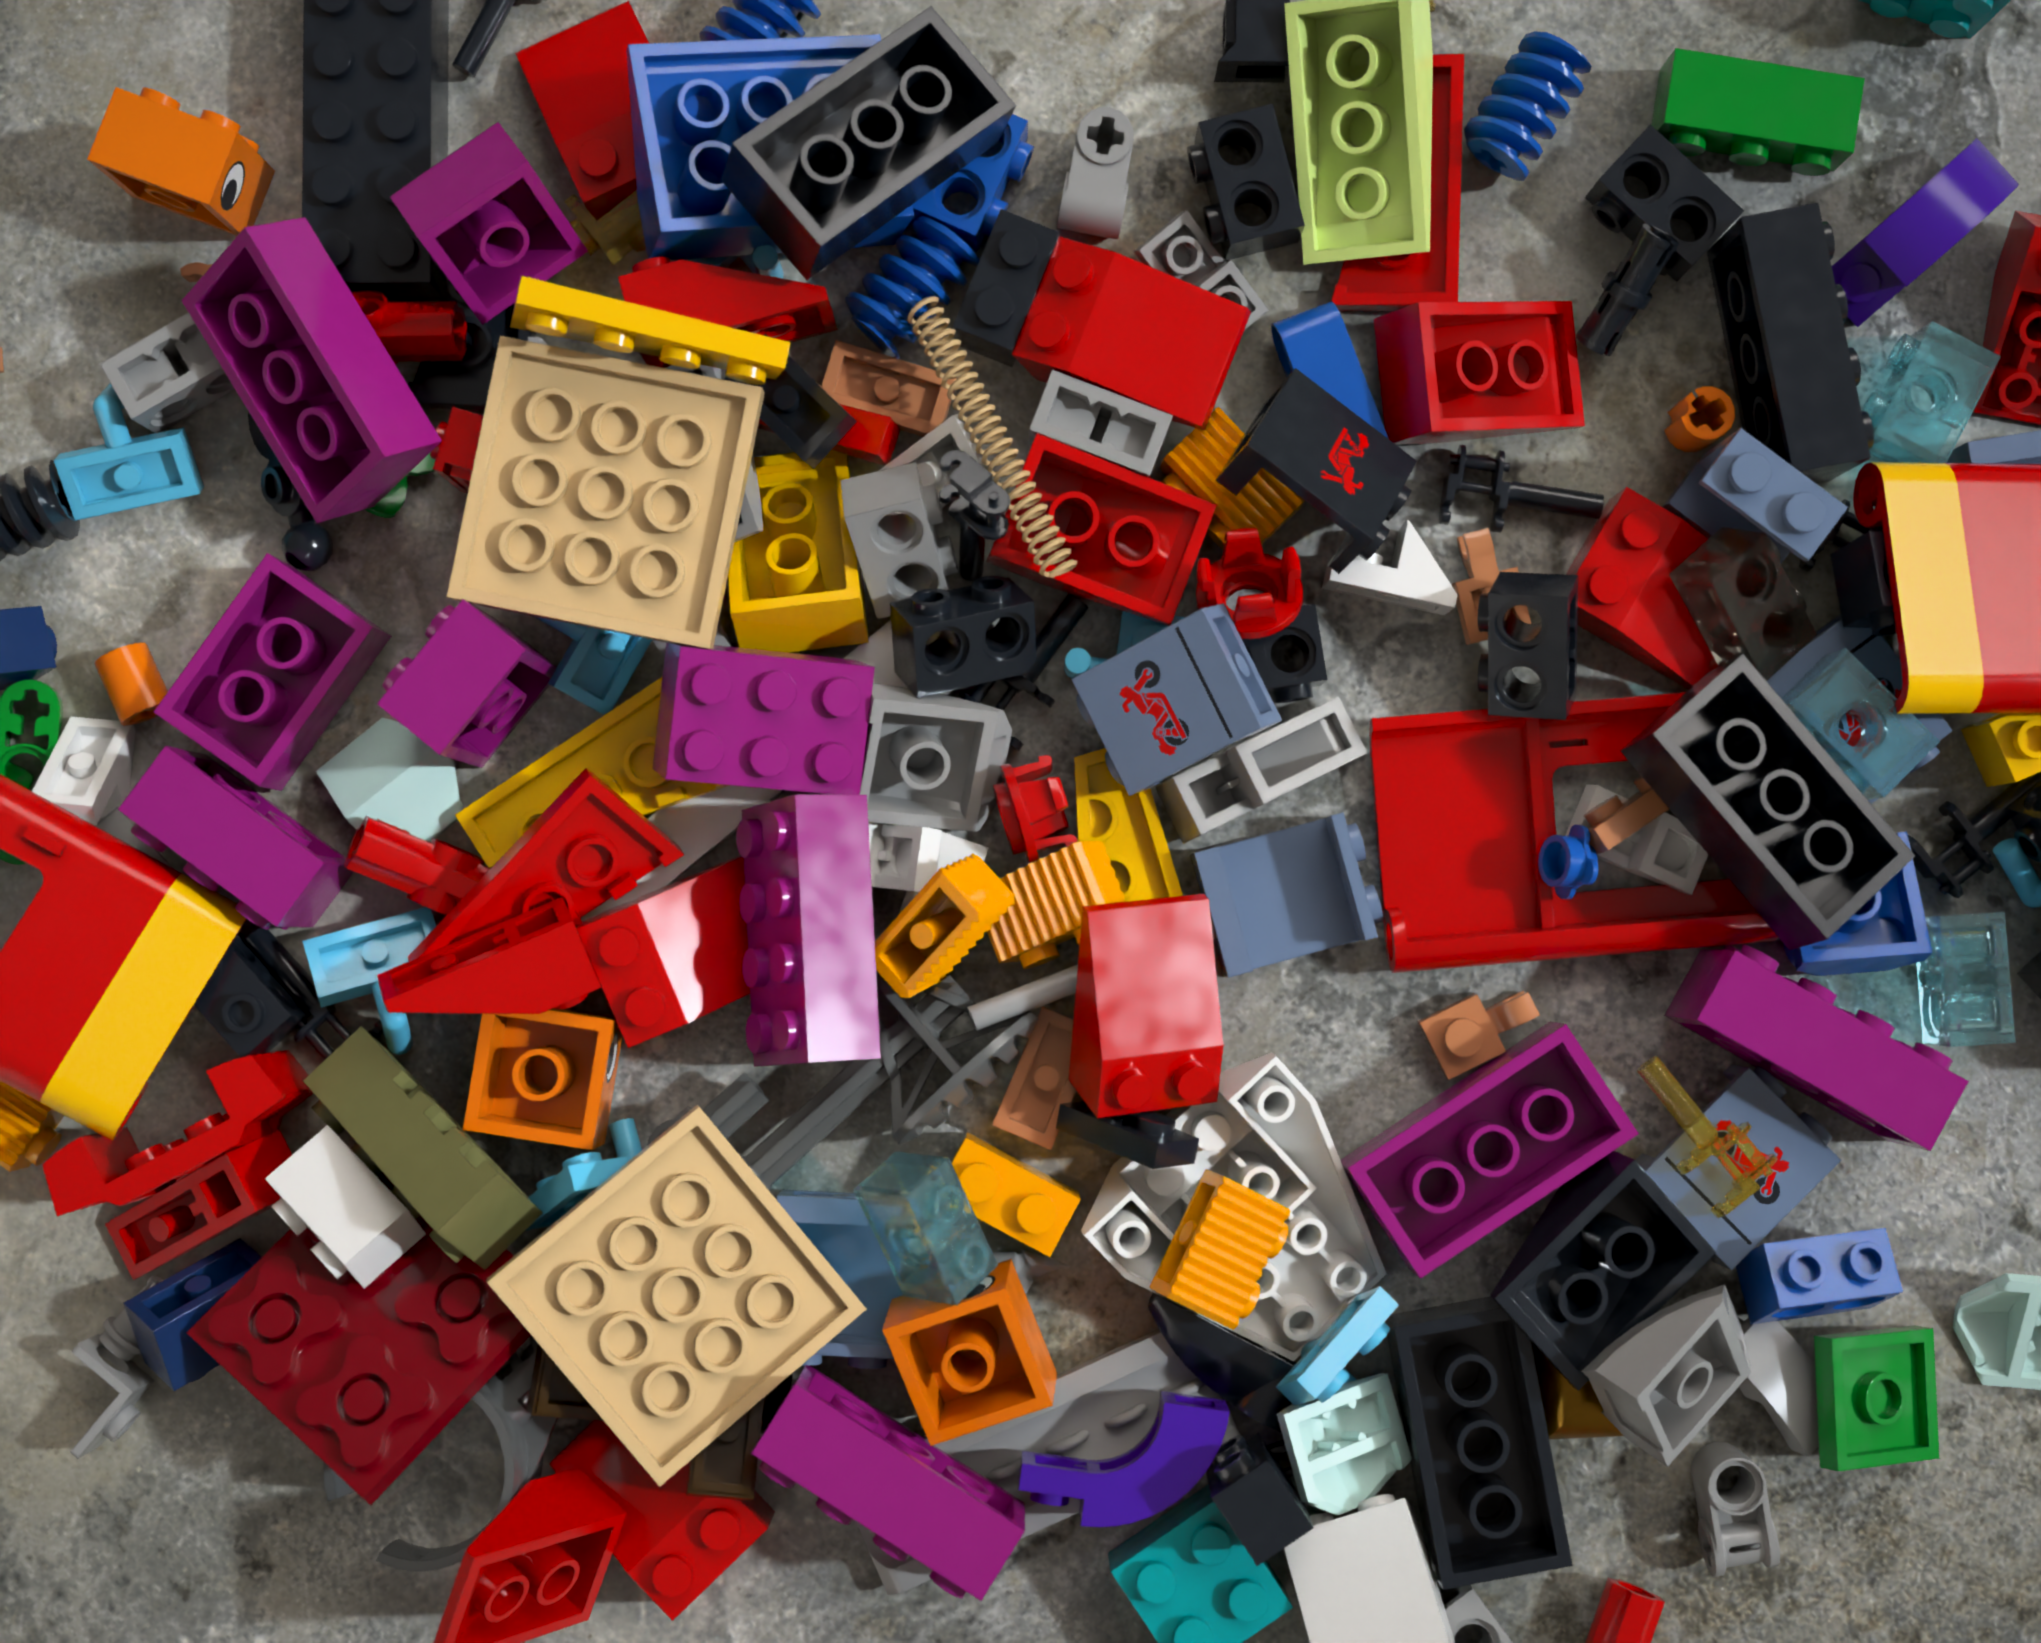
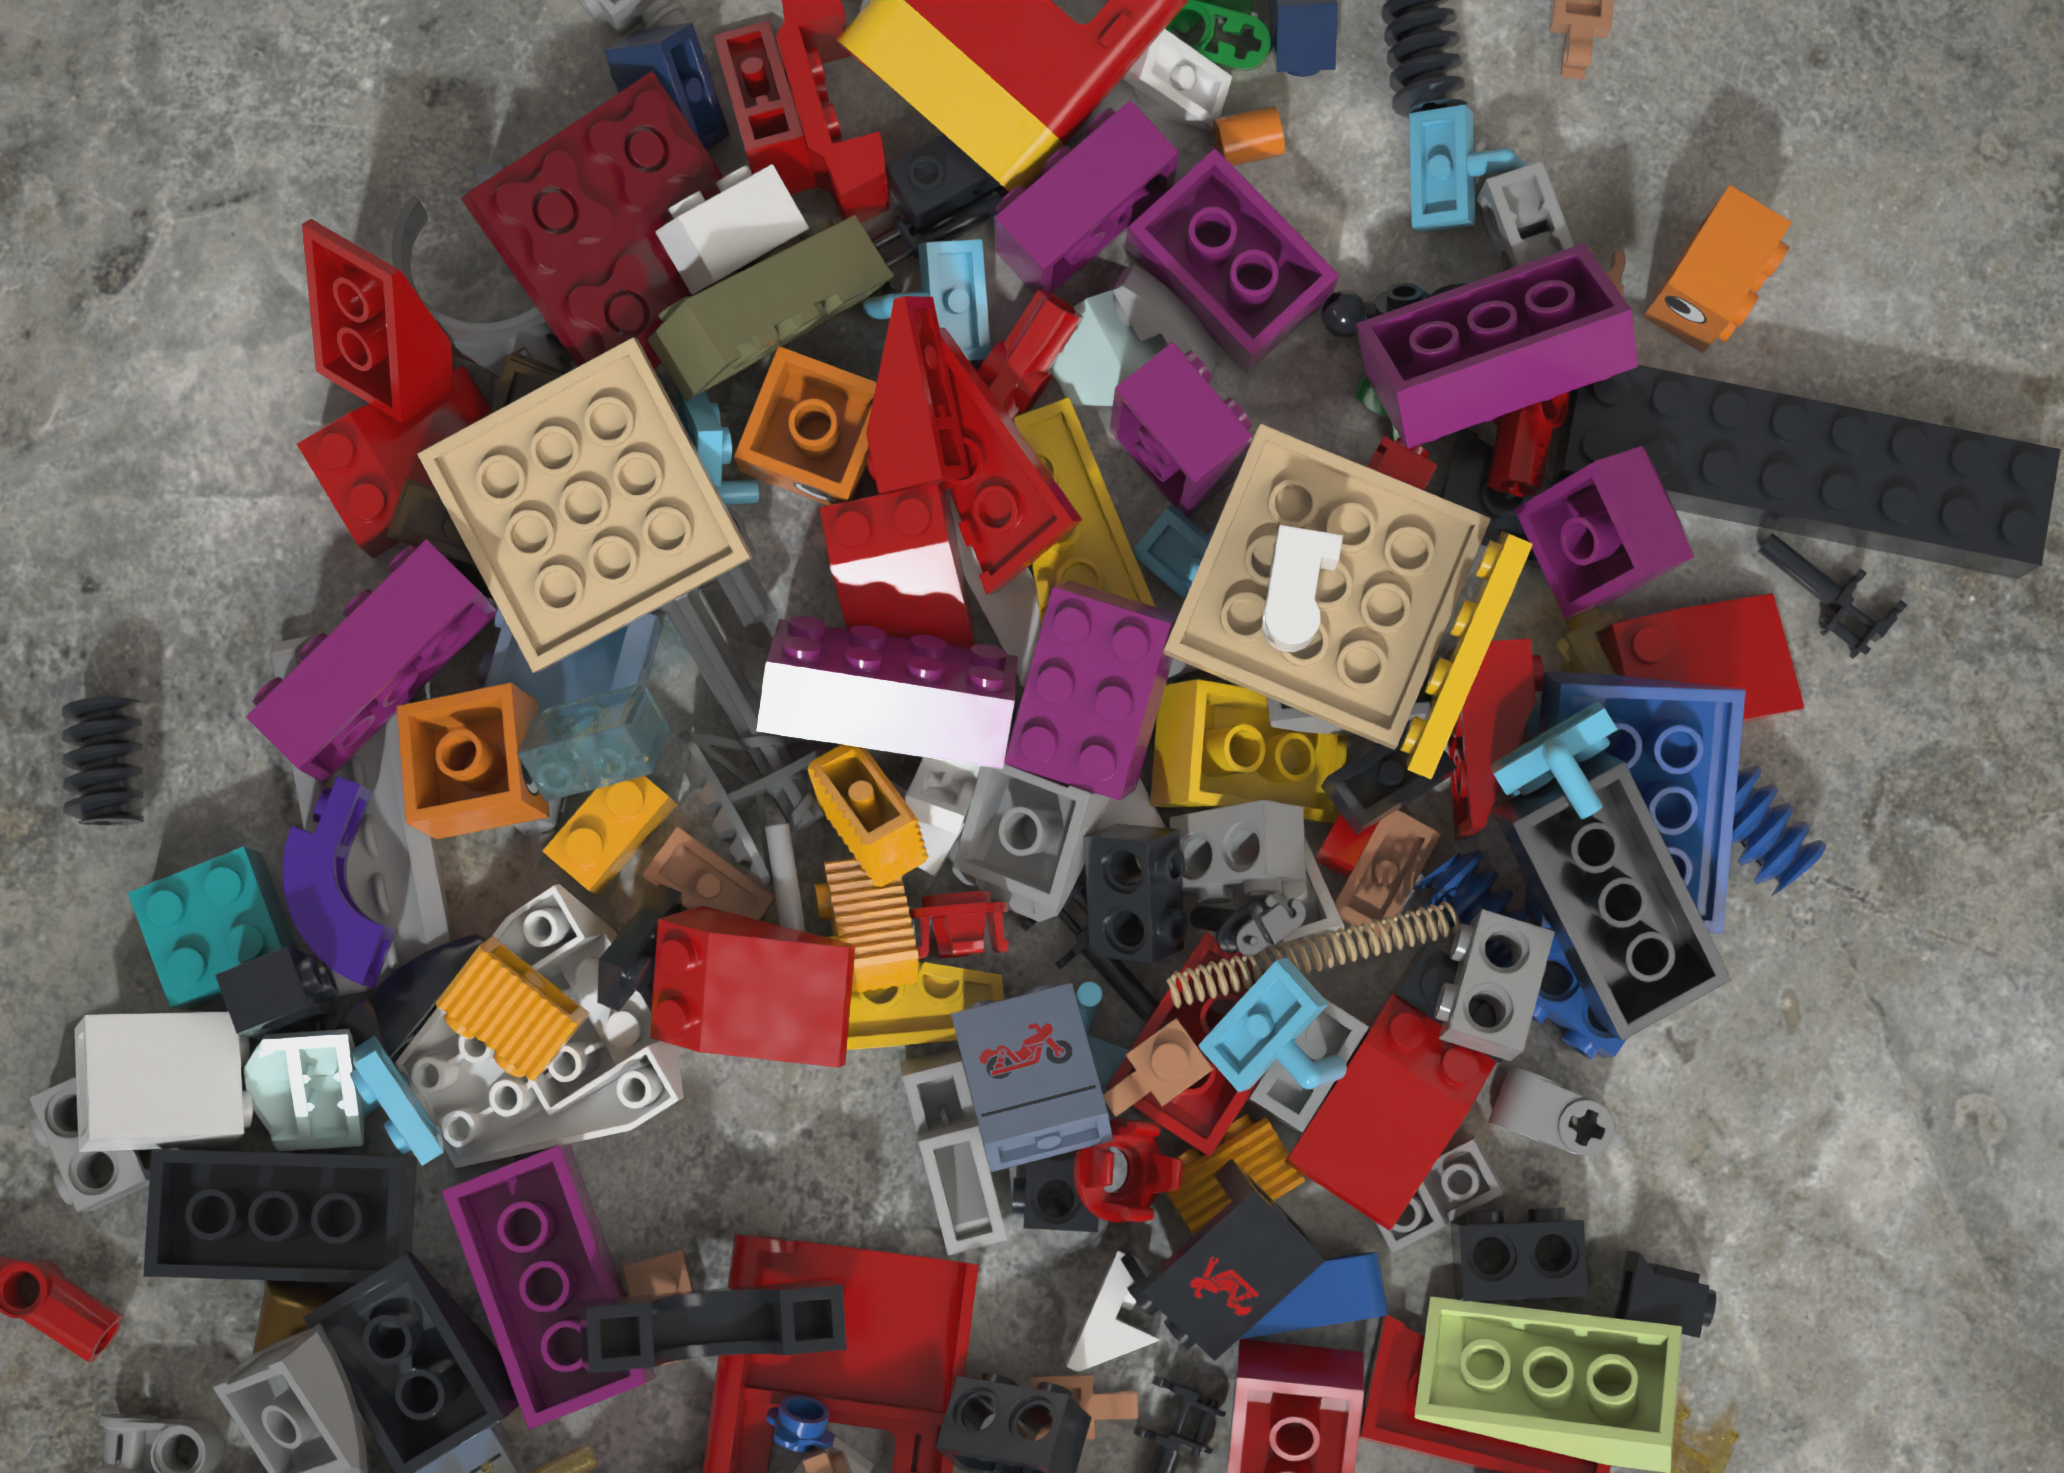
camera: 100 degrees right, 5 degrees down
sand blue panel [1190,812,1383,978] -> none
none -> black arch [579,1279,847,1373]
none -> nougat plate [1103,1018,1213,1117]
none -> light grey slope [1112,264,1220,373]
none -> medium azure plate [1198,958,1347,1092]
none -> white leg [1262,525,1343,652]
none -> light grey brick [1434,909,1555,1061]
none -> medium azure plate [1490,700,1618,819]

